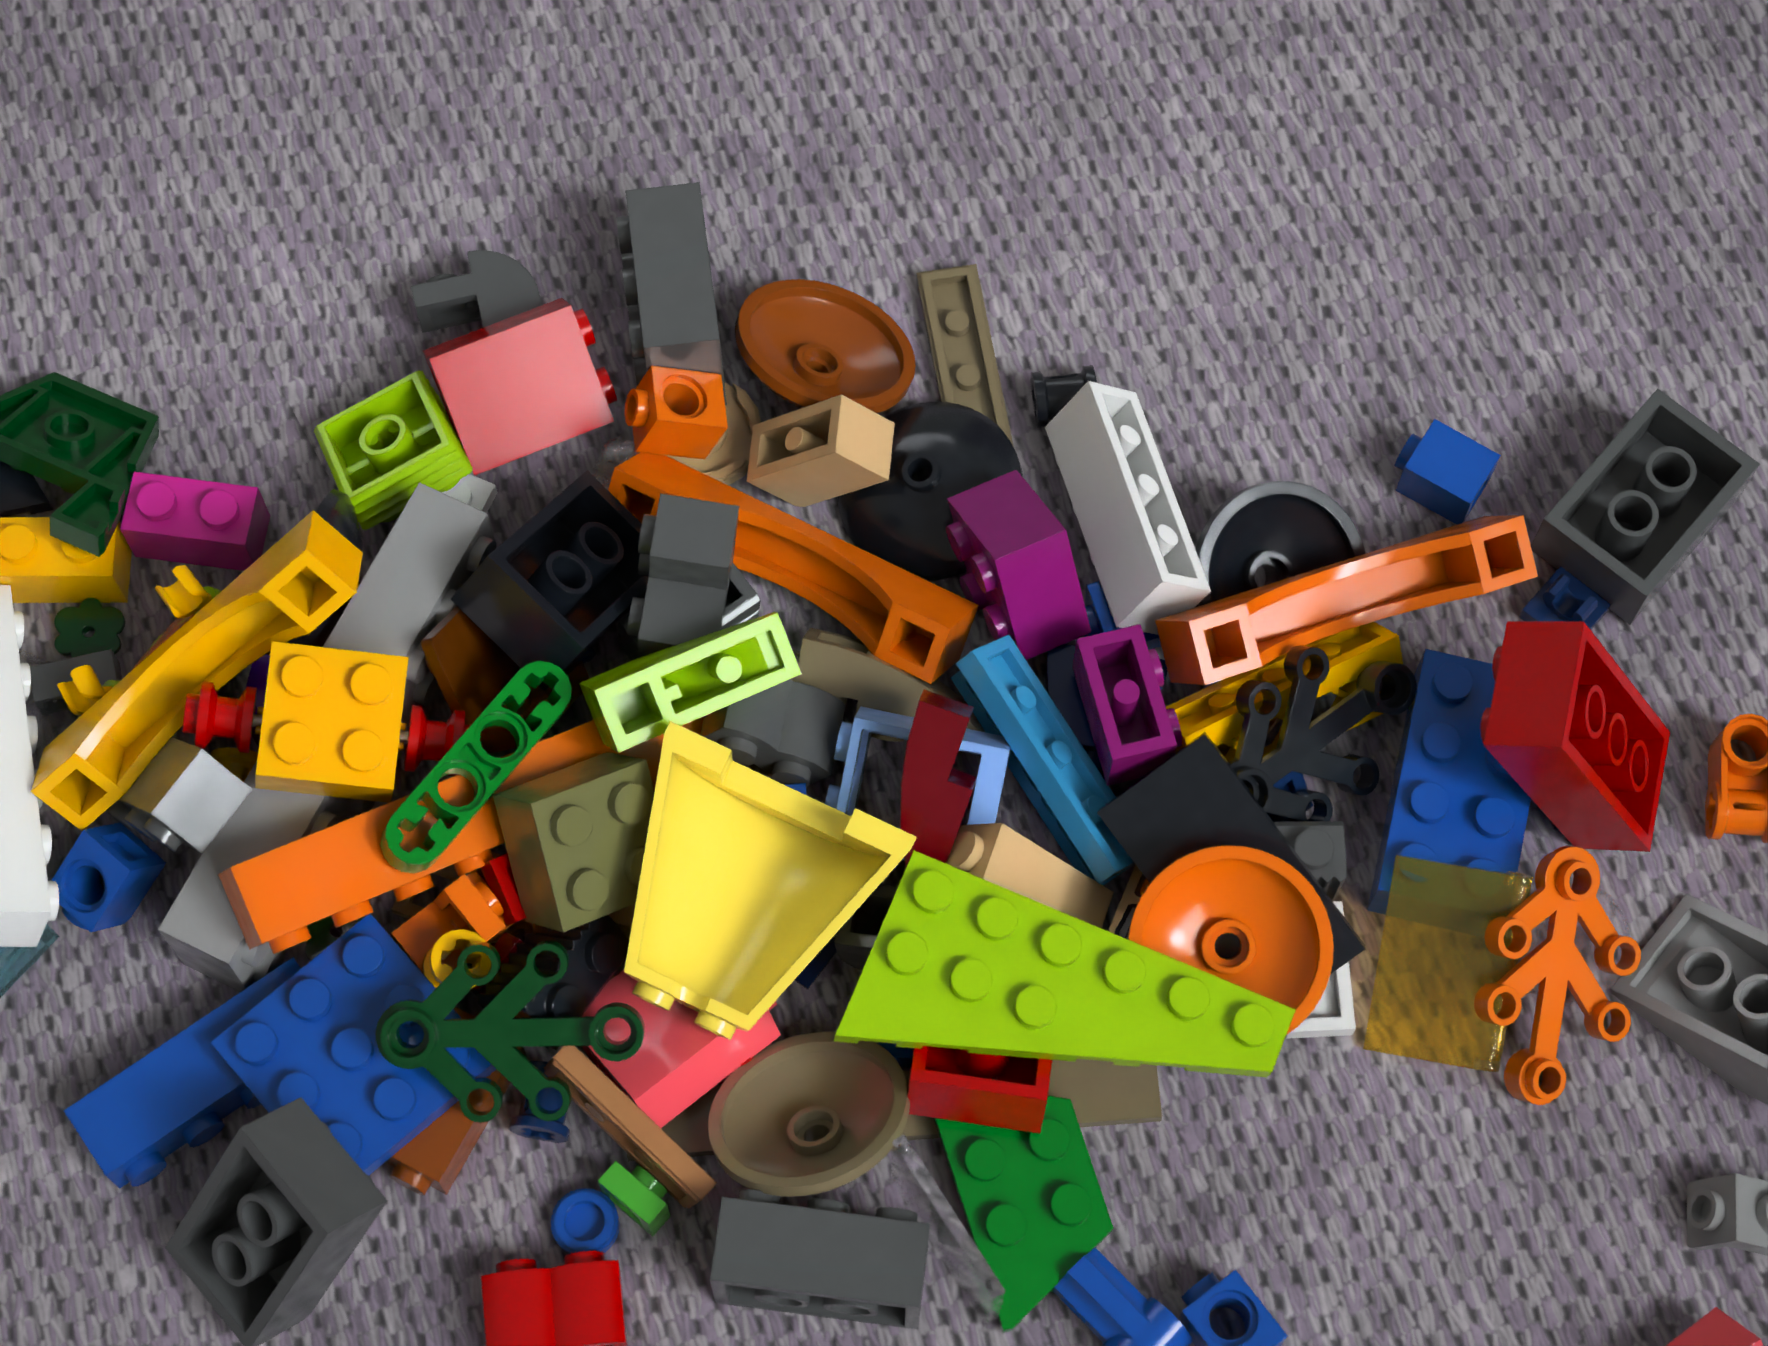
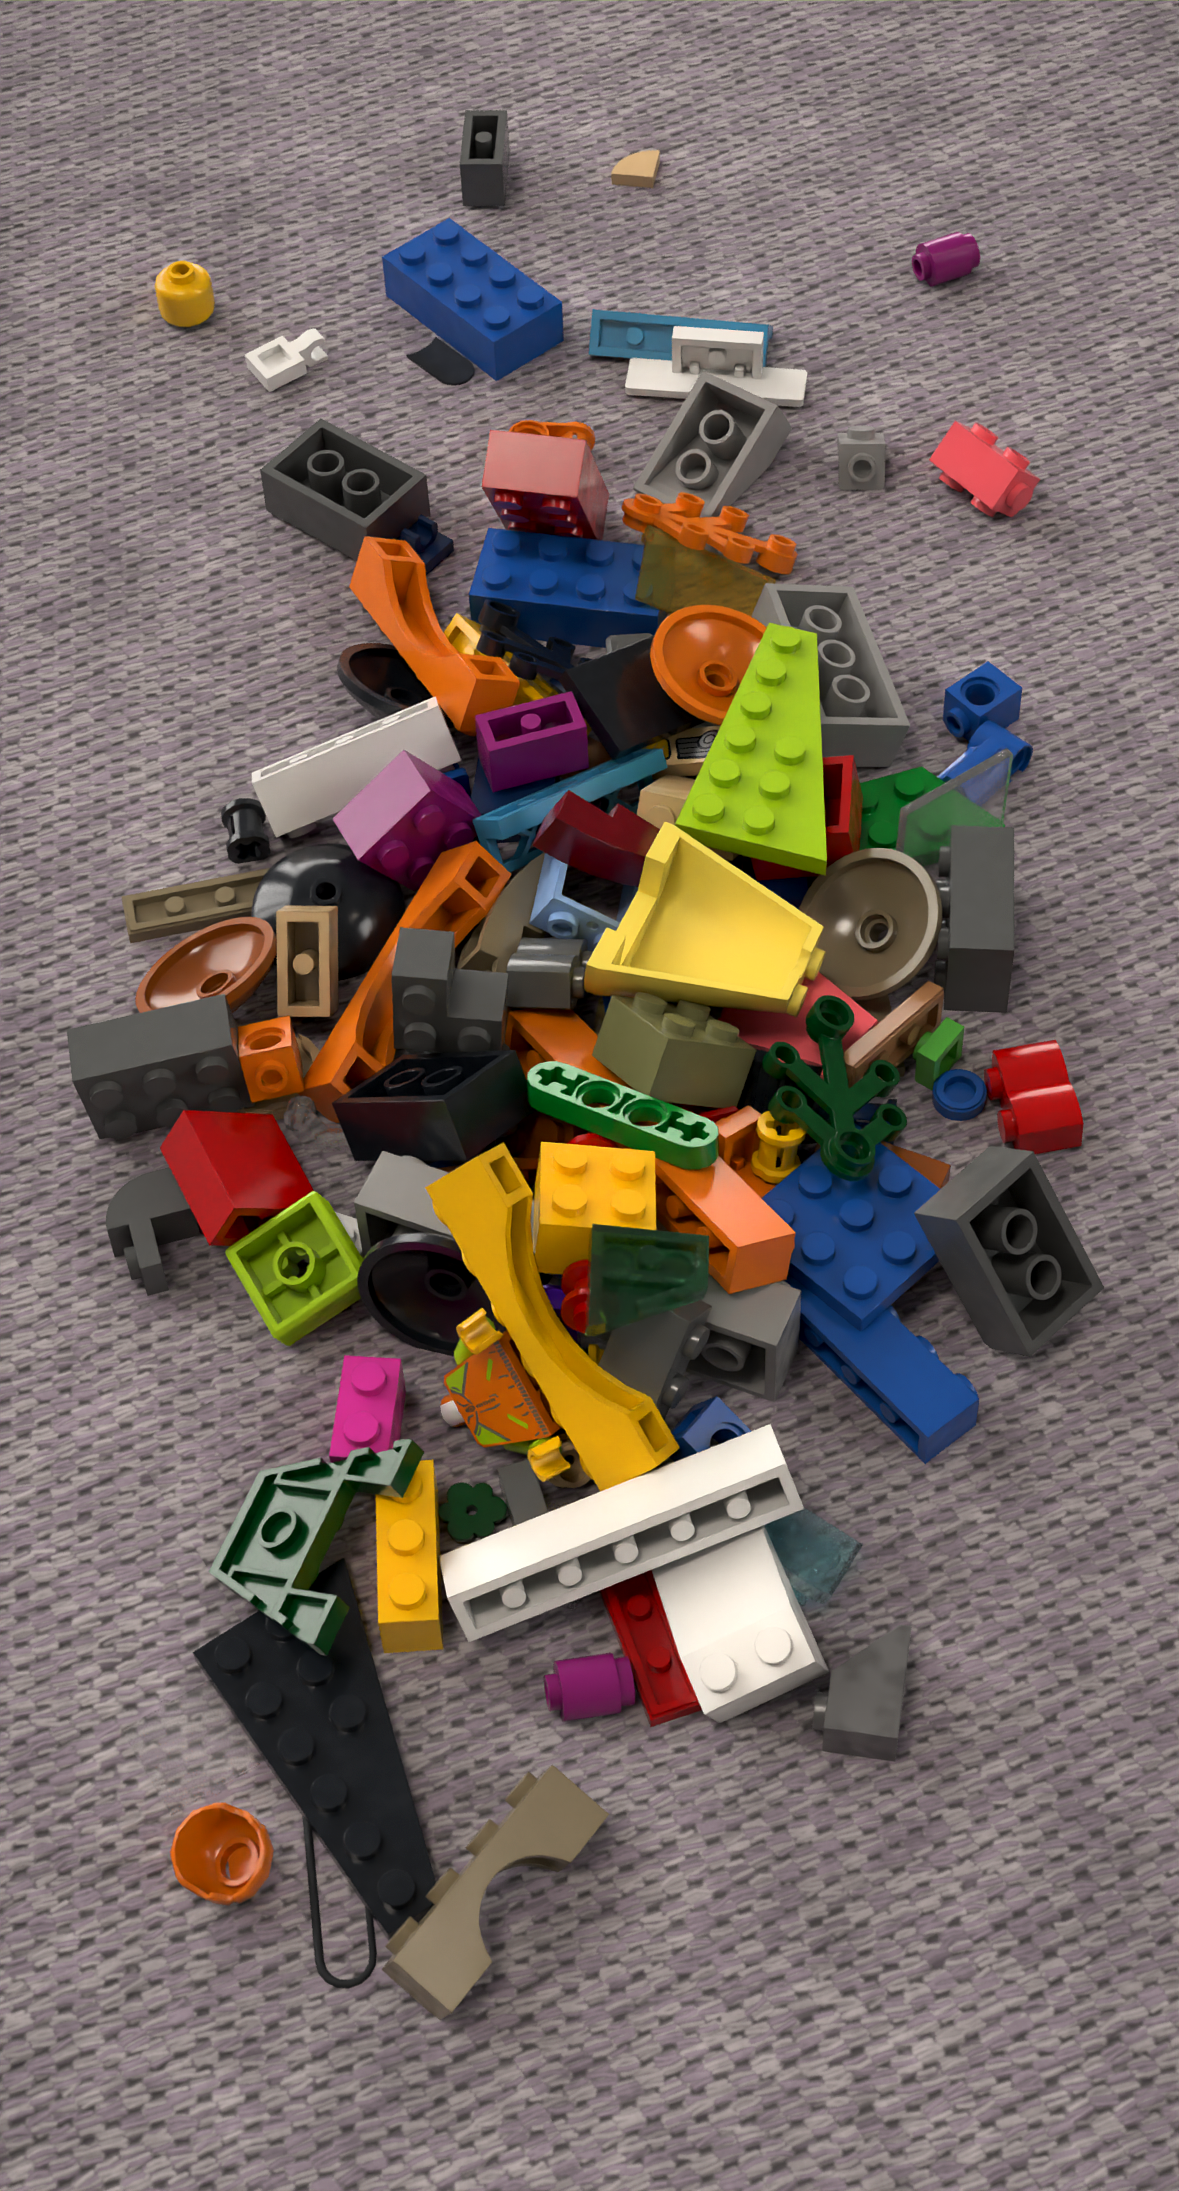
camera: 90 degrees left, 15 degrees down
lime slope [579,612,802,753] -> none
blue brick [1394,419,1501,525] -> none
none -> clear green wing [585,1224,709,1336]
none -> light grey brick [751,583,910,767]

